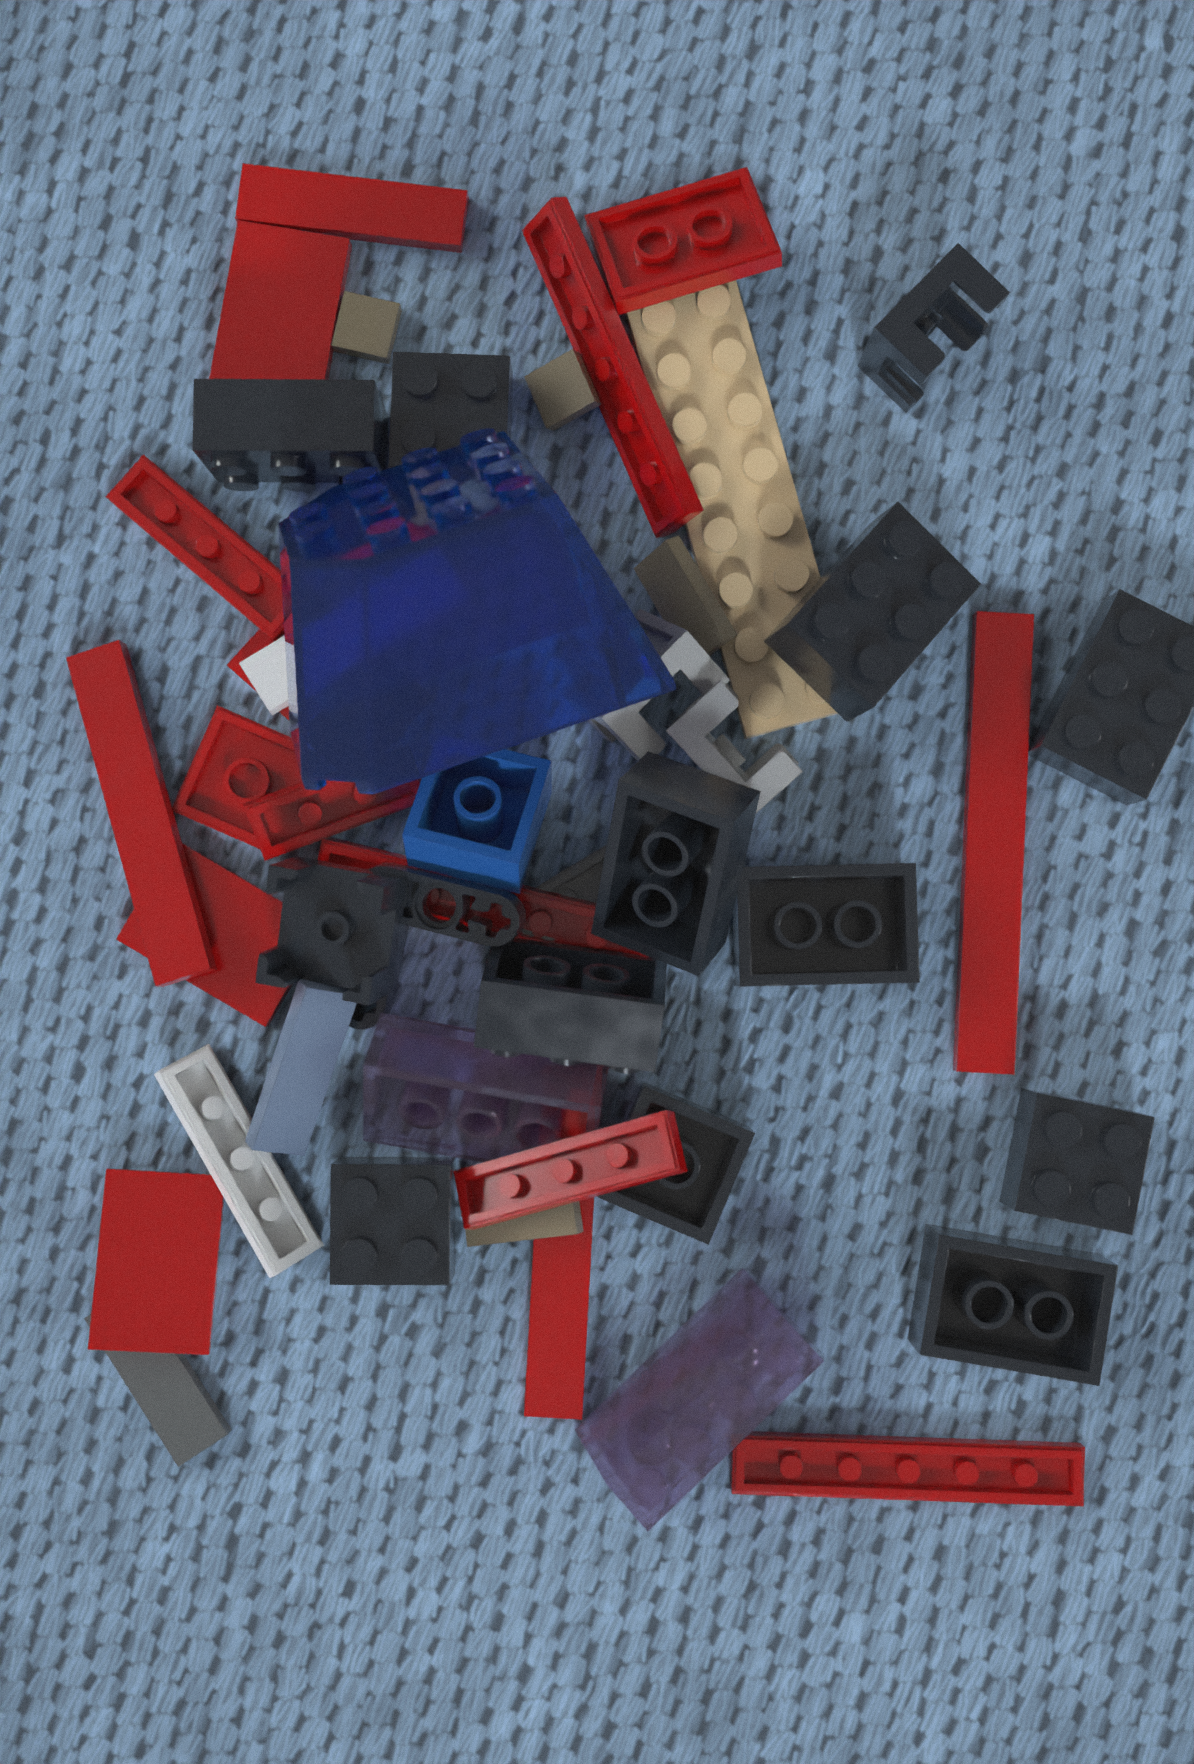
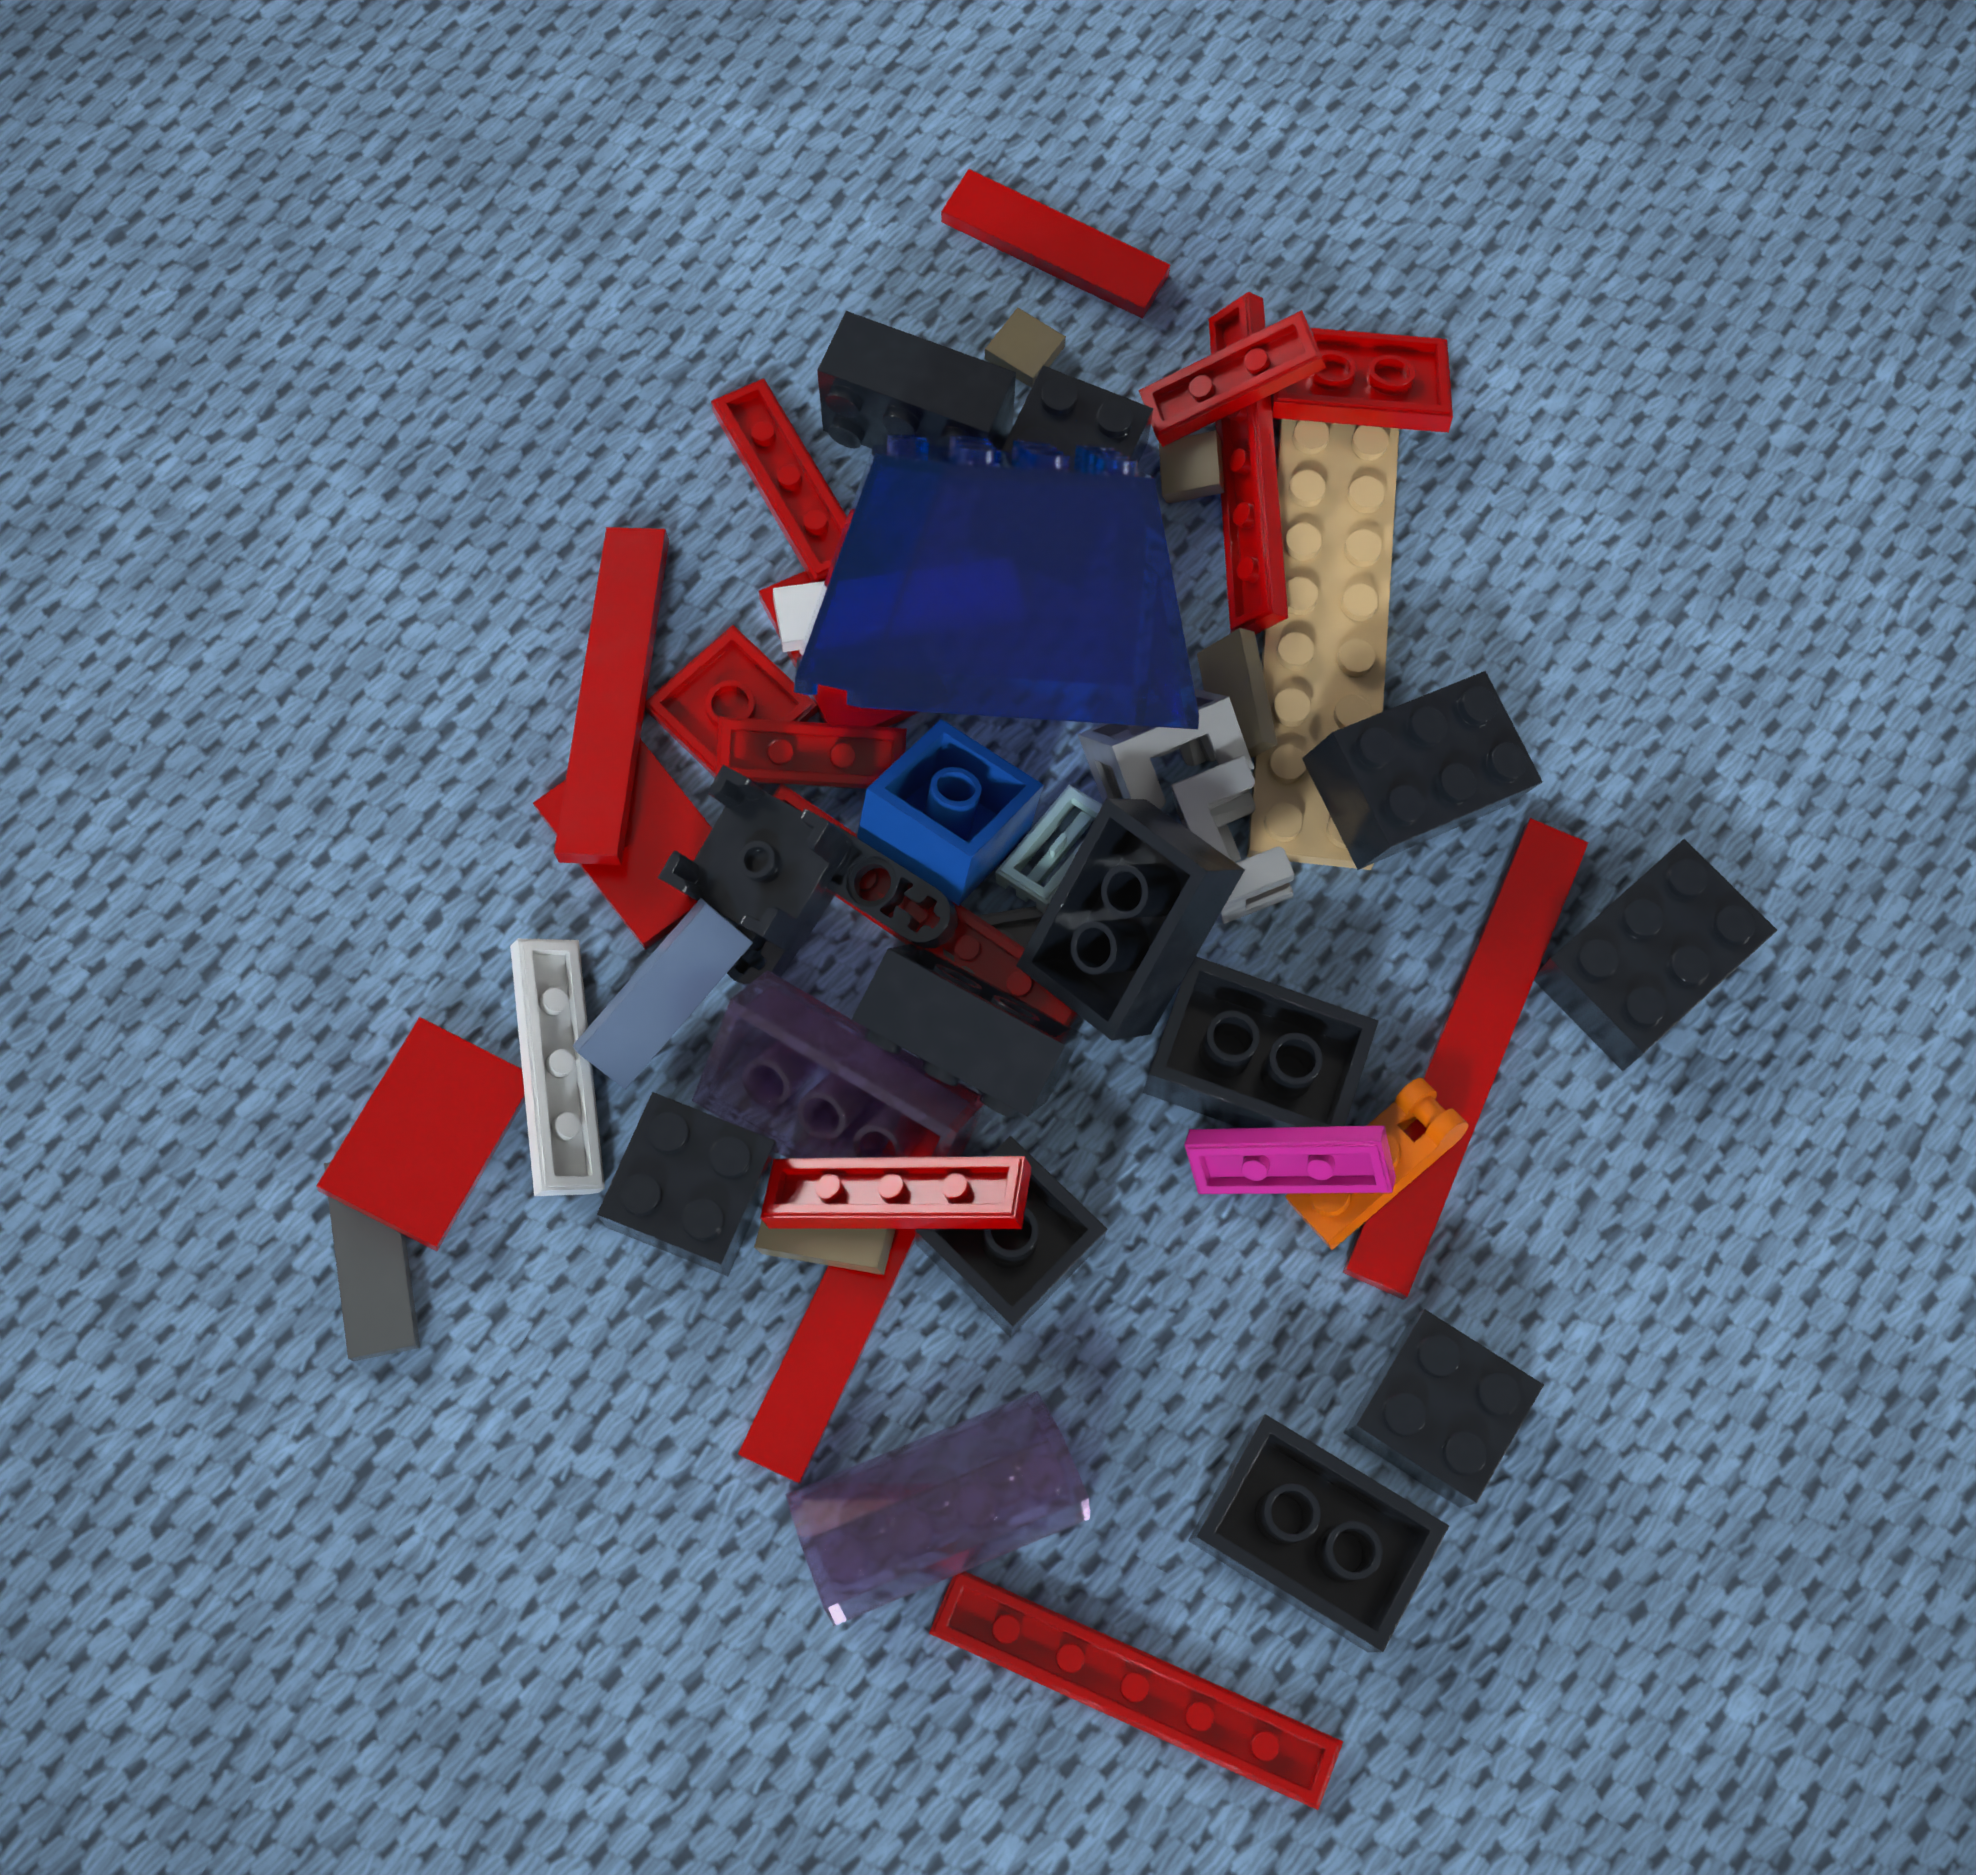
camera: 15 degrees right, 15 degrees down
red tile [209,220,352,380] -> none
black panel [858,243,1010,413] -> none
none -> light aqua tile [995,784,1102,913]
none -> red tile [1139,310,1327,447]
none -> dark pink tile [1184,1126,1396,1194]
none -> orange plate [1285,1078,1468,1250]

